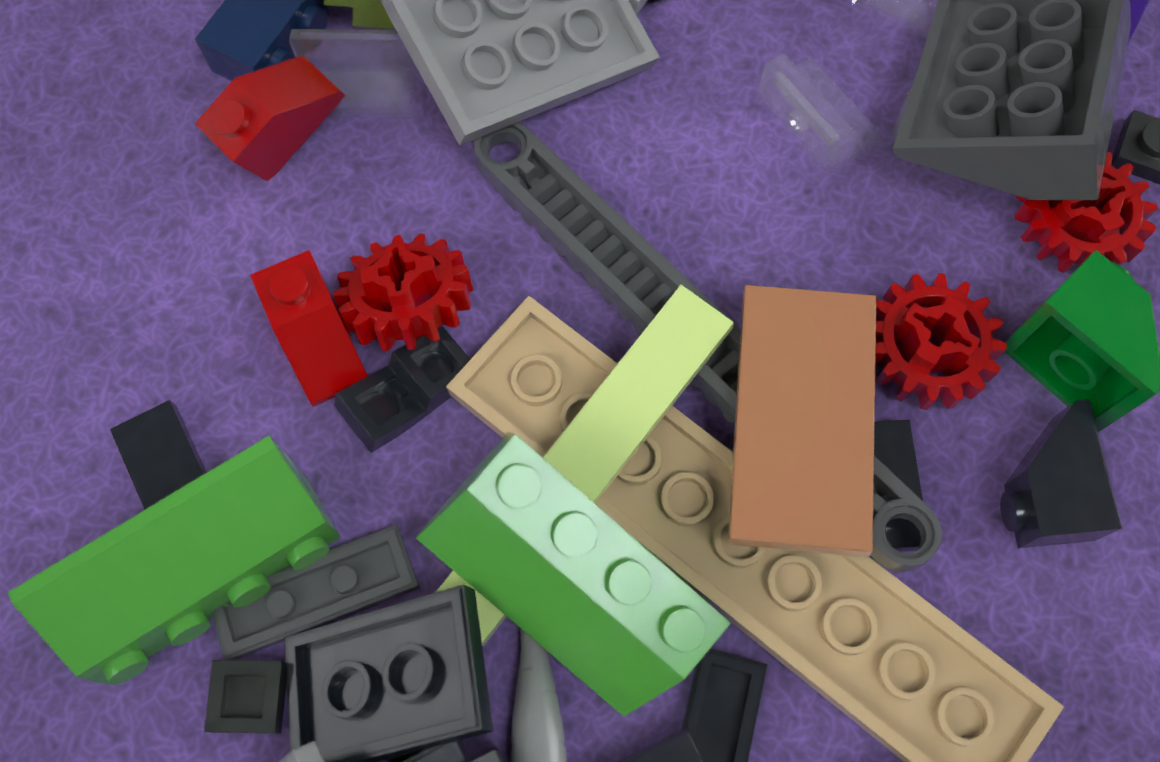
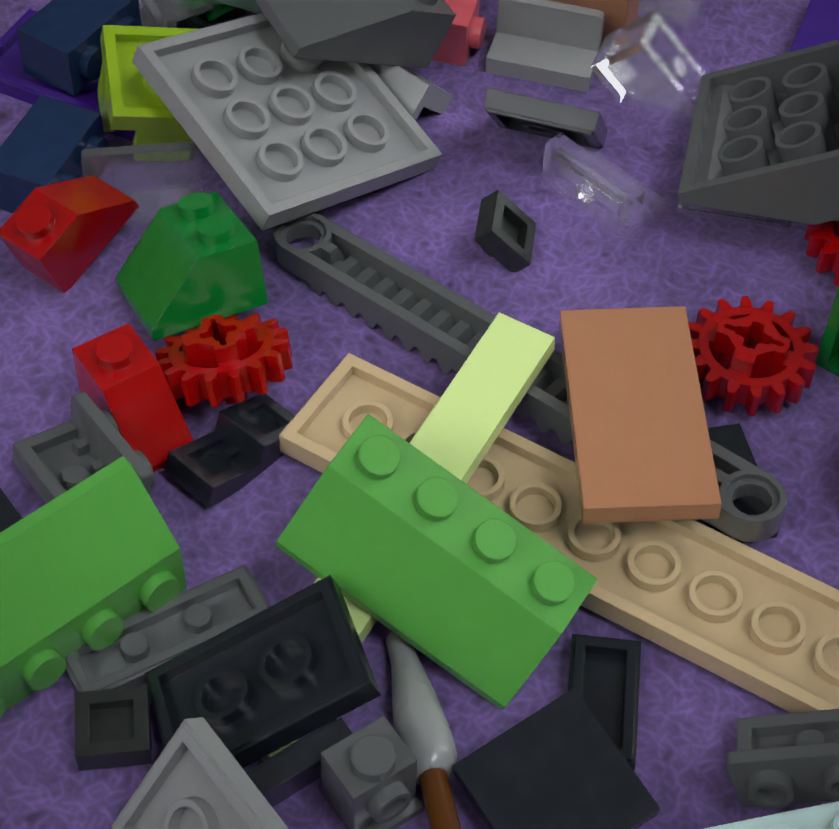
camera: 10 degrees left, 20 degrees down
none -> dark grey bracket [13,391,155,504]
none -> green slope [115,191,268,341]
none -> pearl dark grey plate [474,190,536,272]
none -> black tile [483,87,608,150]

